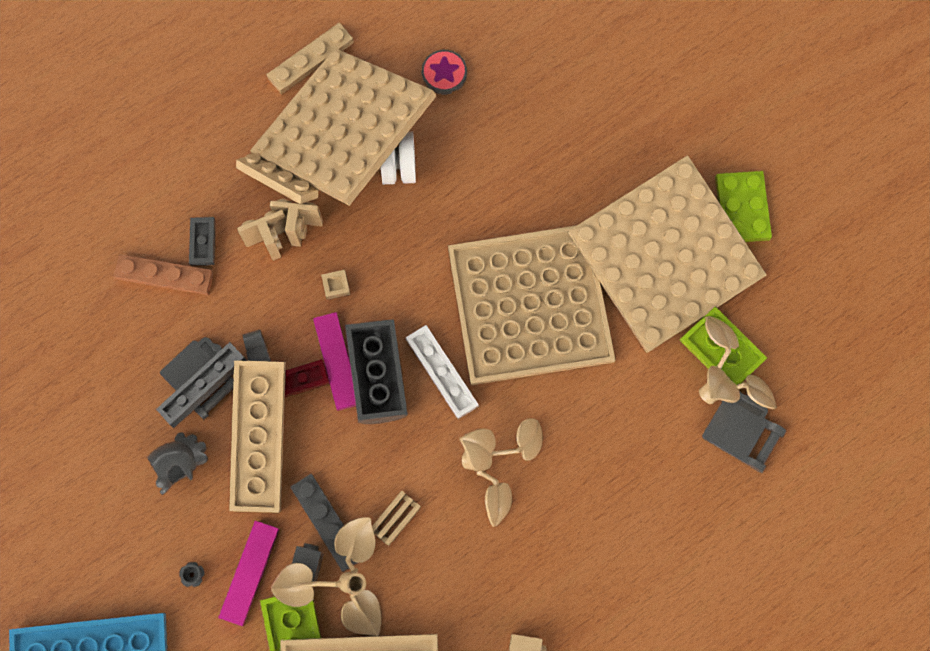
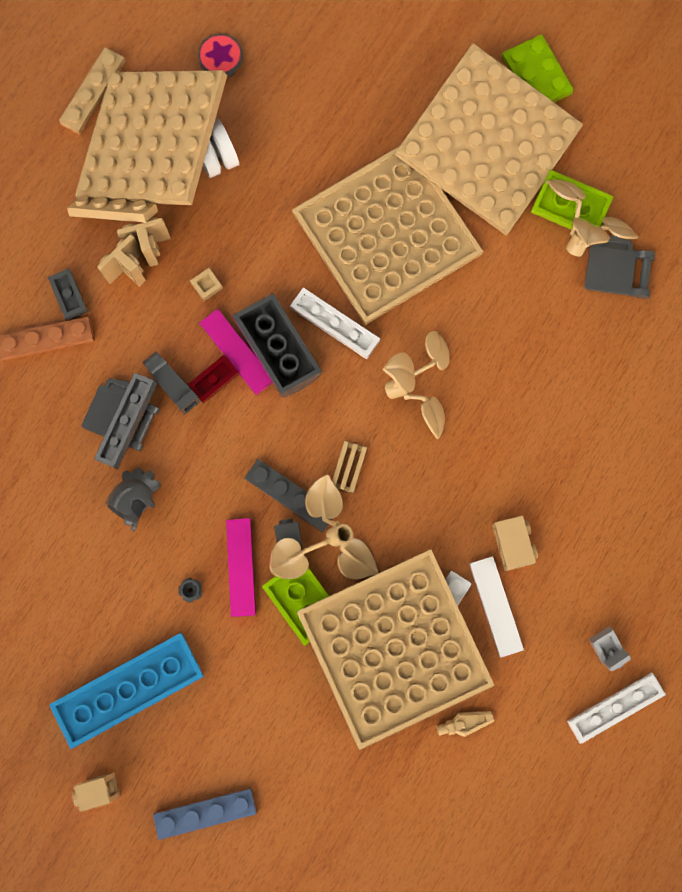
camera: 20 degrees left, 5 degrees up
tan plate [229,361,286,513] -> none

